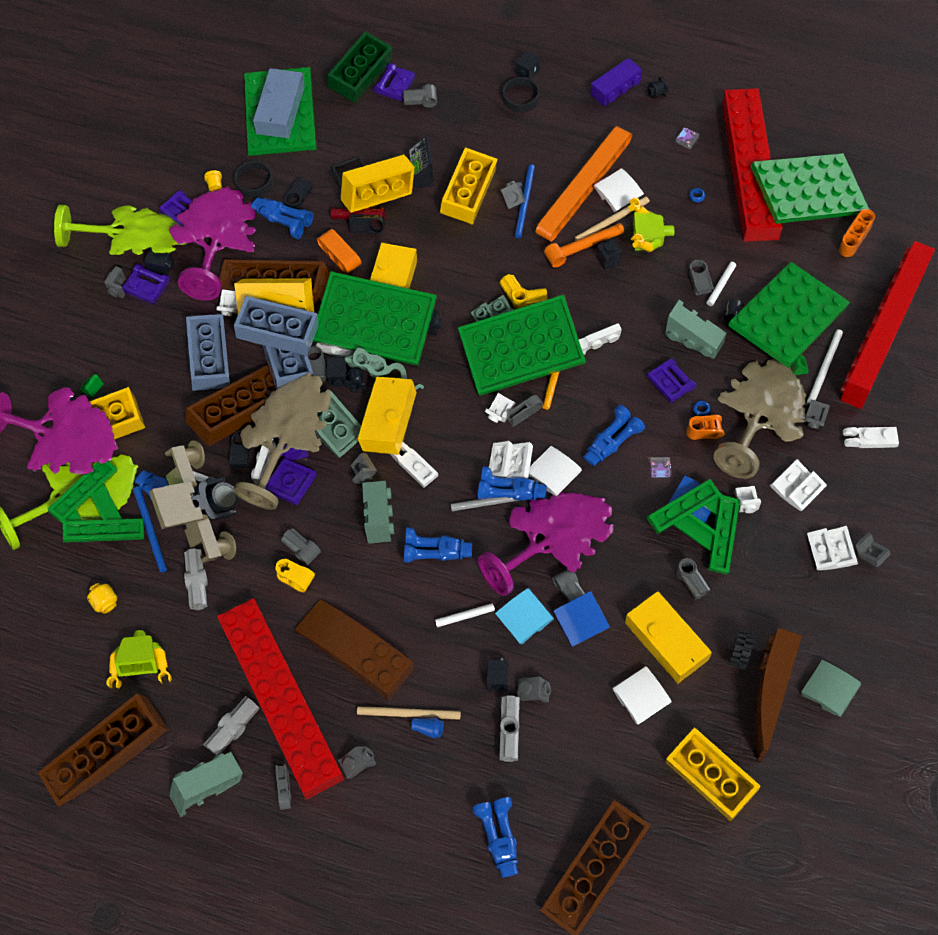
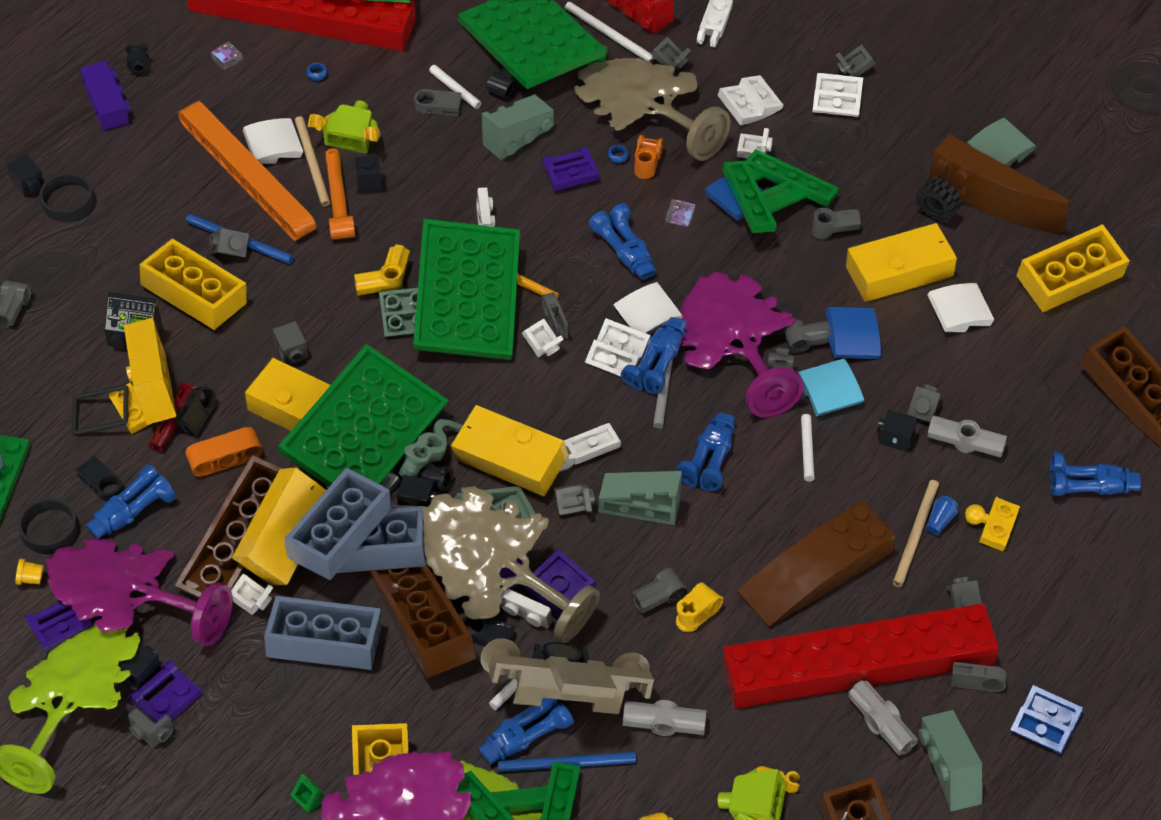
camera: 75 degrees left, 10 degrees down
none -> dark grey brick [272,321,308,365]
none -> dark grey gear [767,347,794,369]
none -> yellow plate [965,497,1020,552]
none -> slope [1010,685,1083,754]

